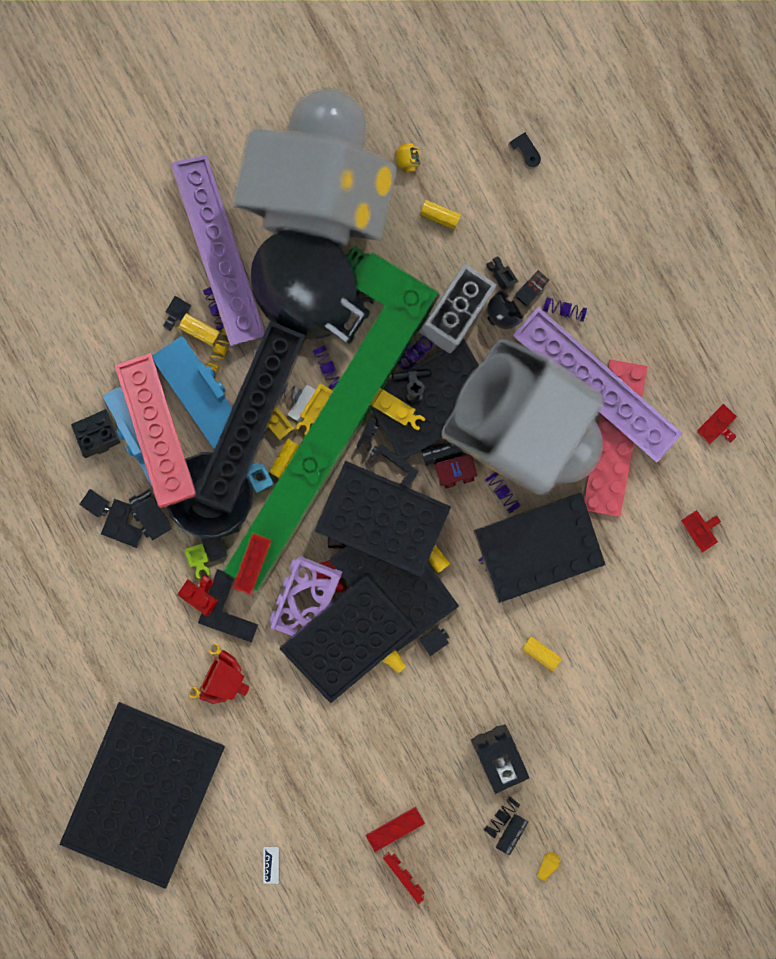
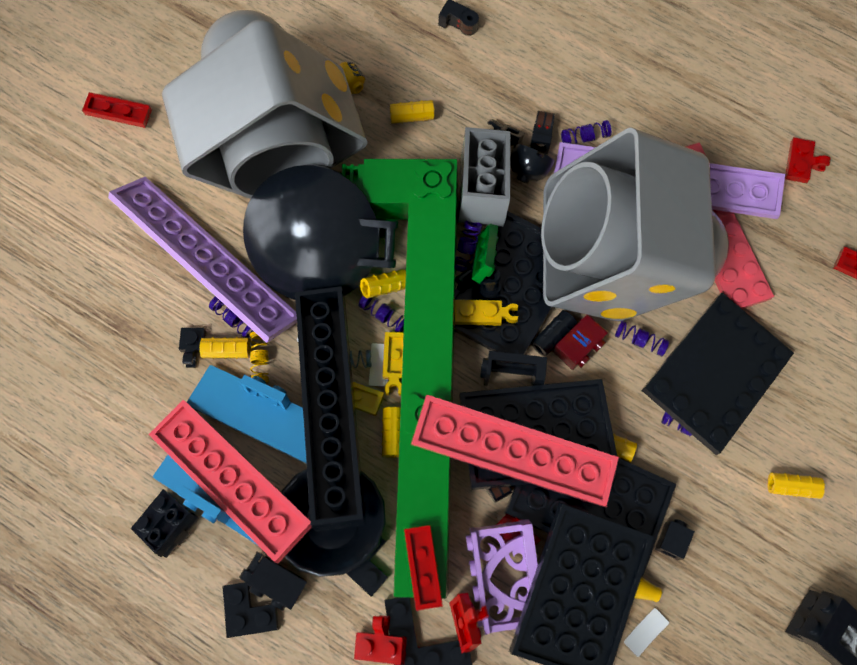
camera: 30 degrees left, 15 degrees down
black brick [79,489,111,518] -> none
lime plate [184,543,210,579] -> none
medium azure brick [248,462,274,493] -> none
black plate [357,417,379,452] -> none
none -> red plate [82,92,152,128]
none -> yellow axle [360,269,406,298]
none -> coral plate [411,395,619,507]
none -> red plate [449,593,489,653]
none -> green plate [472,224,499,284]
none -> white sticker [624,608,669,657]

